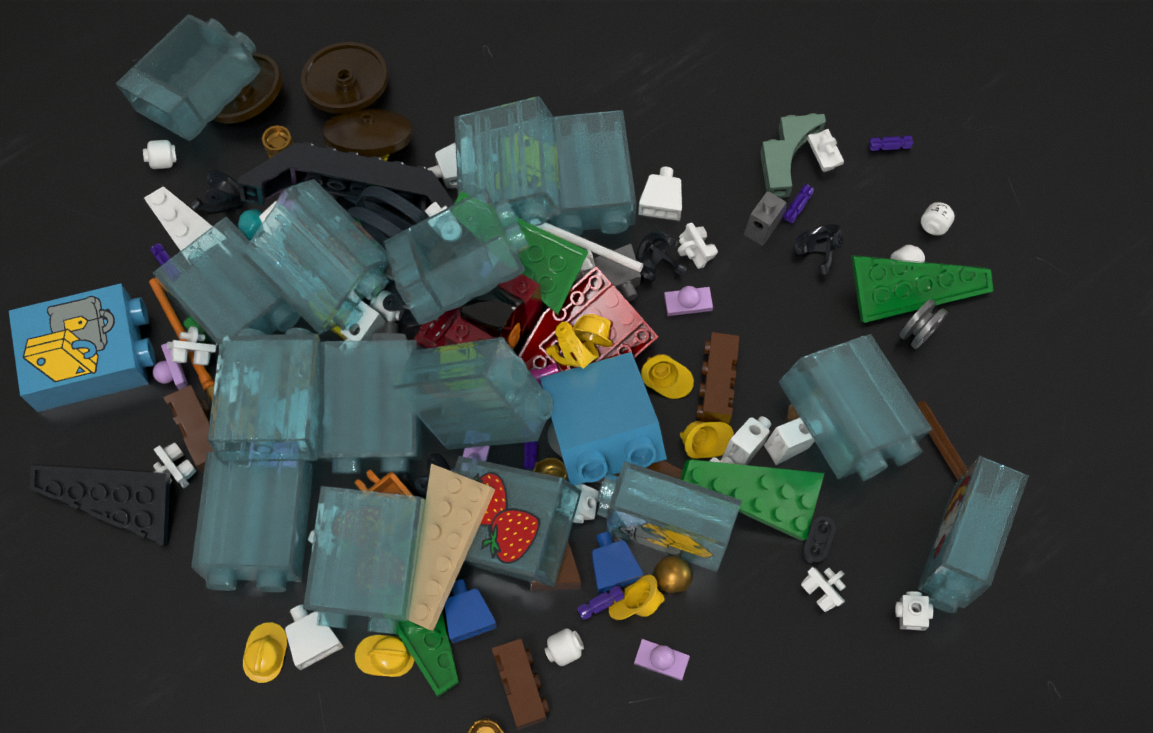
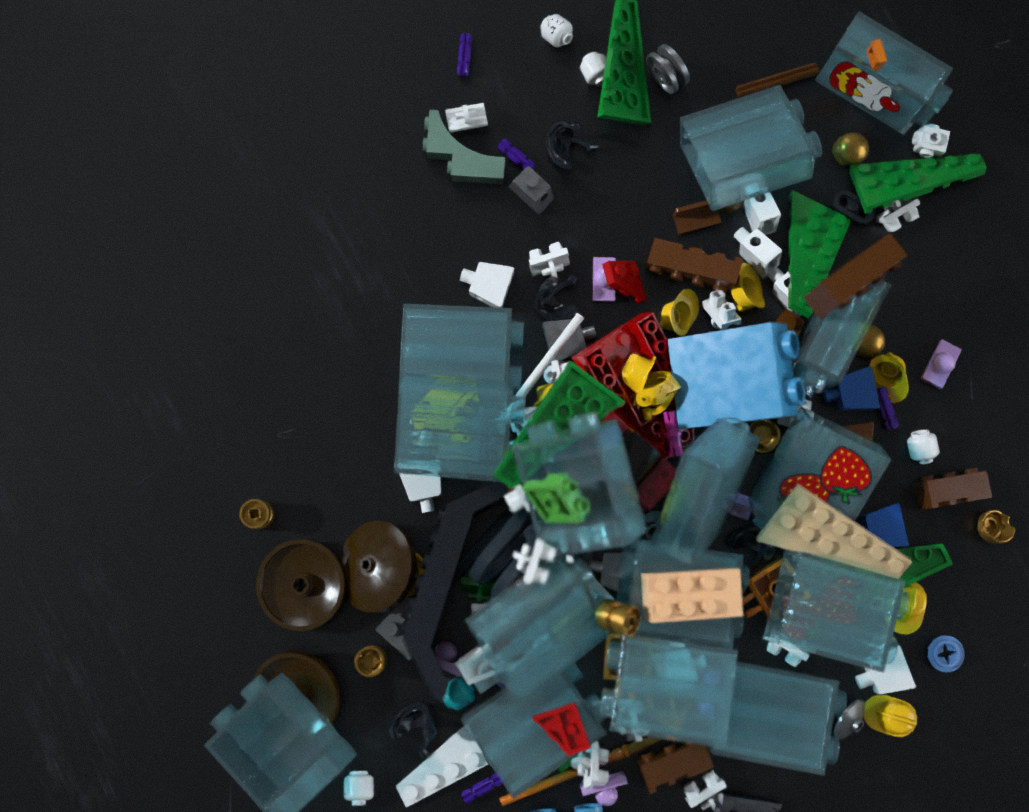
camera: 80 degrees left, 15 degrees up
none -> pearl gold wheel [240,499,275,529]
none -> white hips [513,538,556,584]
none -> bright green plate [522,473,590,523]
none -> red wing [532,701,591,756]
none -> pearl gold wheel [596,599,641,637]
none -> red wing [602,261,647,303]
none -> light nougat brick [641,568,743,623]
none -> reddish brown panel [673,198,722,236]
none -> white hips [702,290,741,330]
none -> reddish brown wedge [803,233,907,320]
none -> pearl gold hair [832,132,869,166]
none -> dark grey dish [834,699,865,740]
none -> green wing [849,154,987,214]
none -> orange tile [866,39,887,71]
none -> medium blue gear [927,635,965,672]

